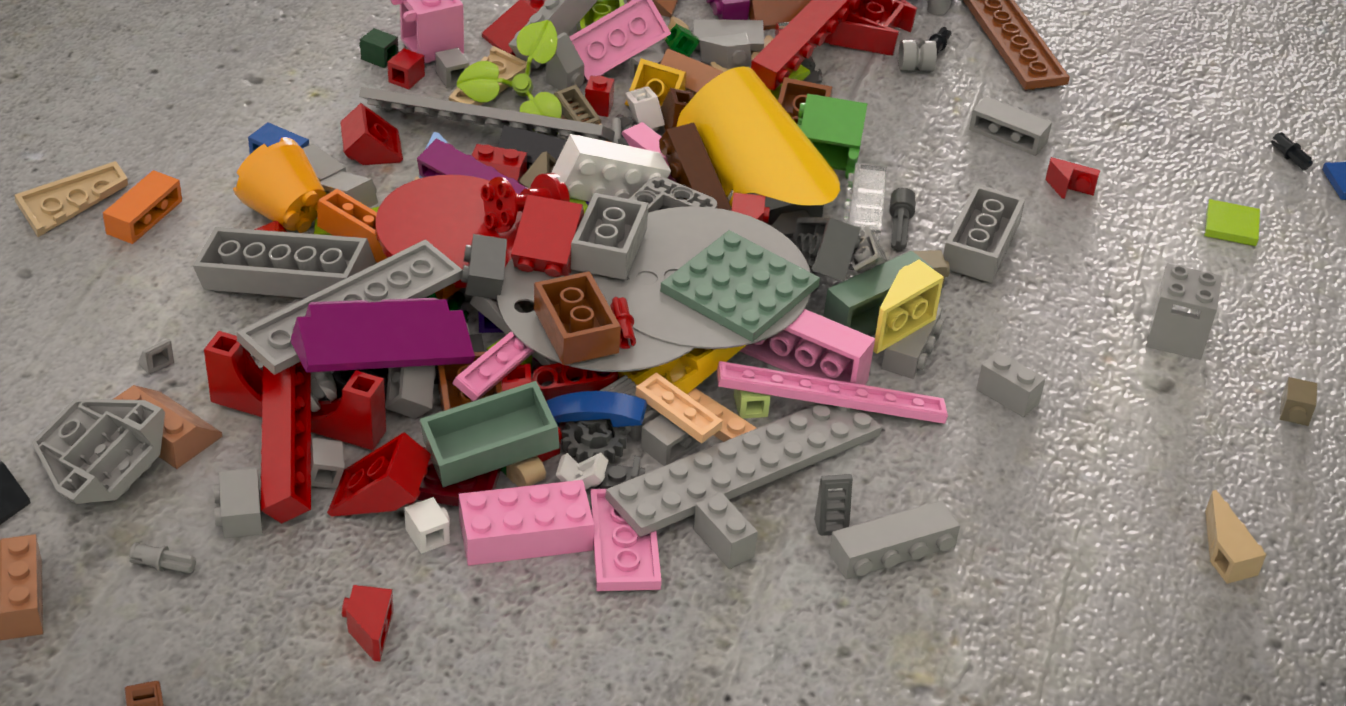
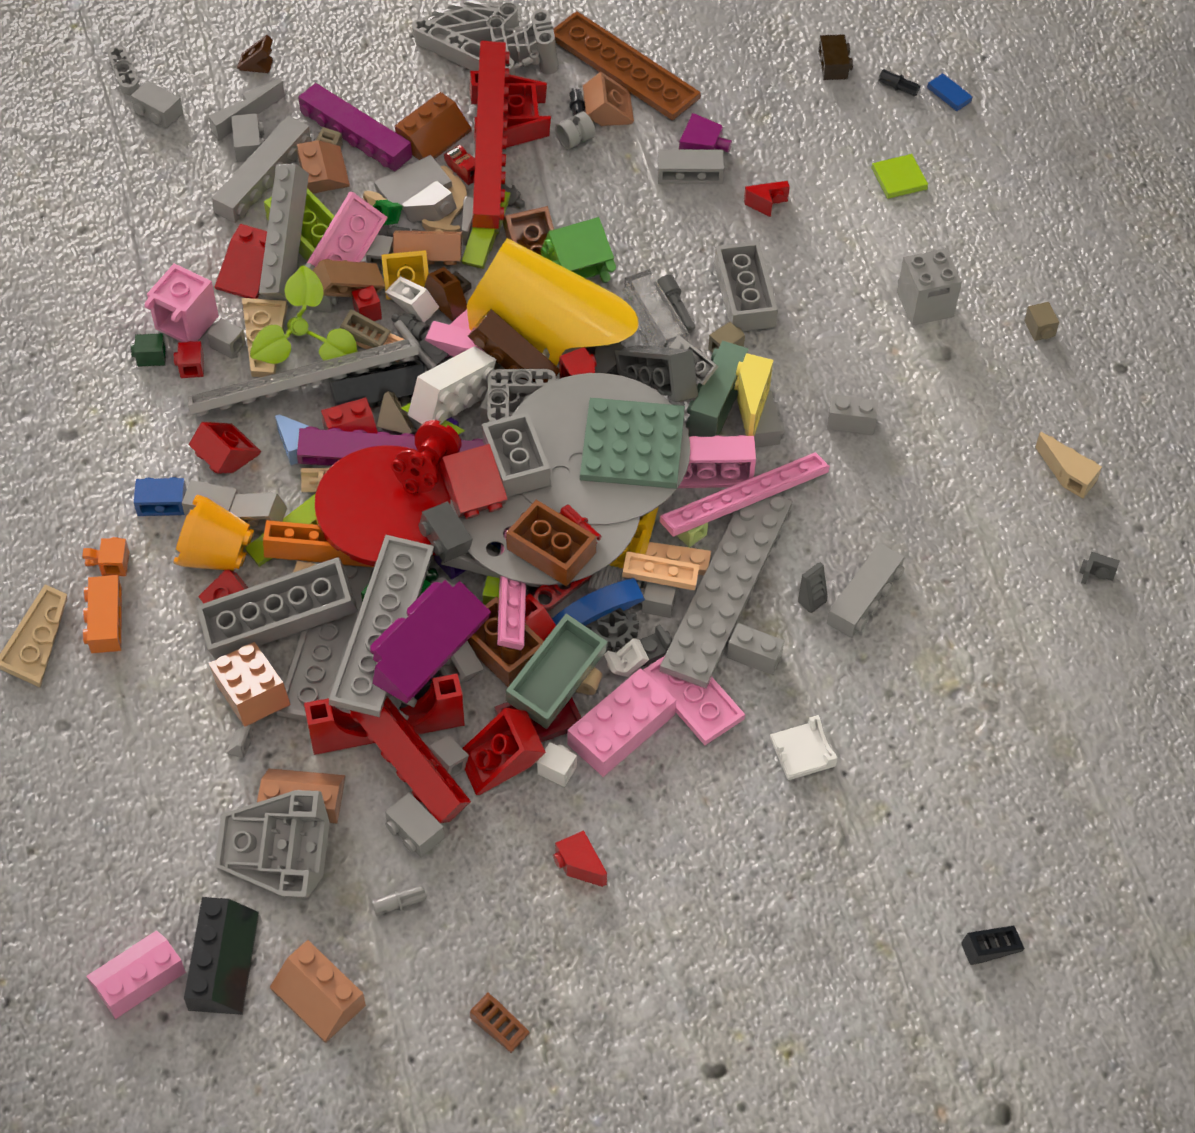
camera: 30 degrees left, 15 degrees up
none -> orange brick [82,537,130,576]
none -> nougat brick [209,642,291,727]
none -> medium nougat brick [313,259,385,297]
none -> nougat slope [583,72,634,126]
none -> magenta torso [679,113,732,153]
none -> white piece [770,715,837,780]
none -> dark brown brick [818,34,853,80]
none -> dark grey bracket [1079,551,1120,584]

